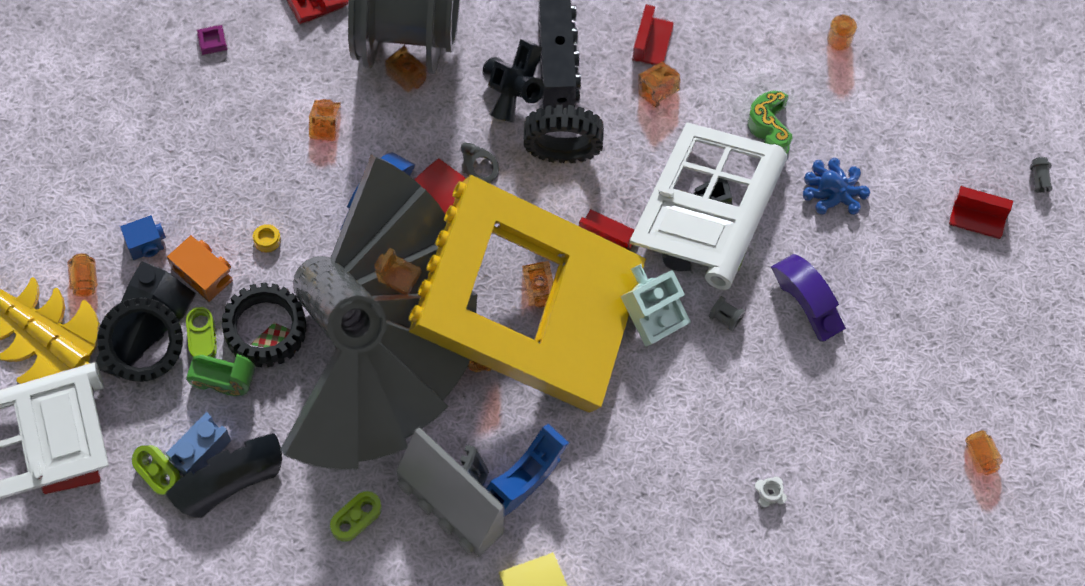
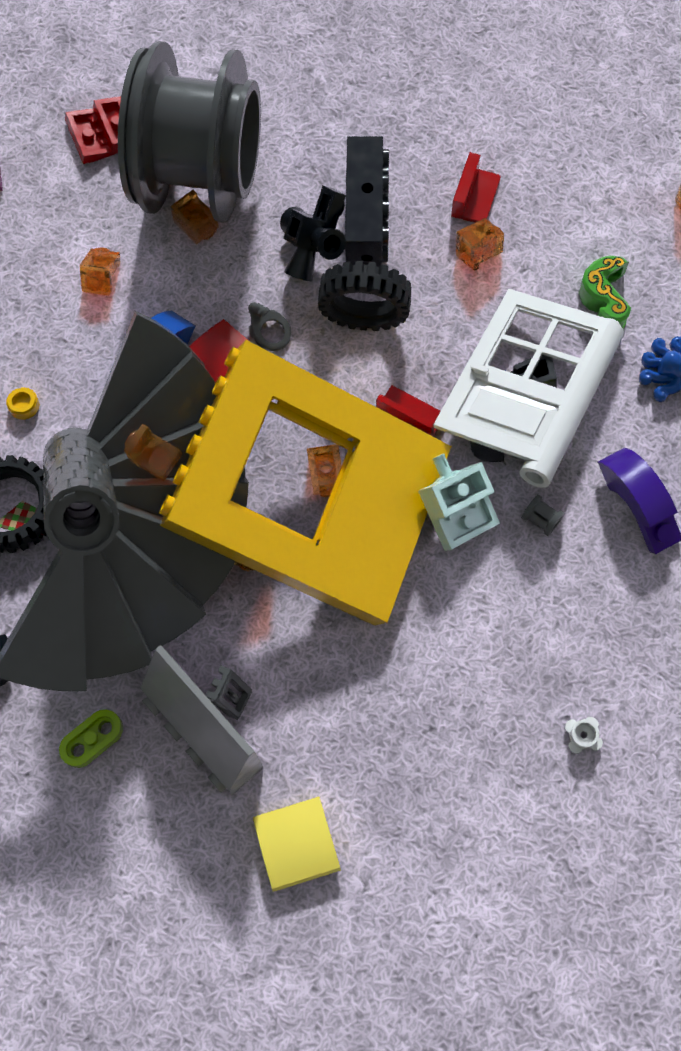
camera: 10 degrees right, 5 degrees up
blue arch [486,424,569,517] -> none

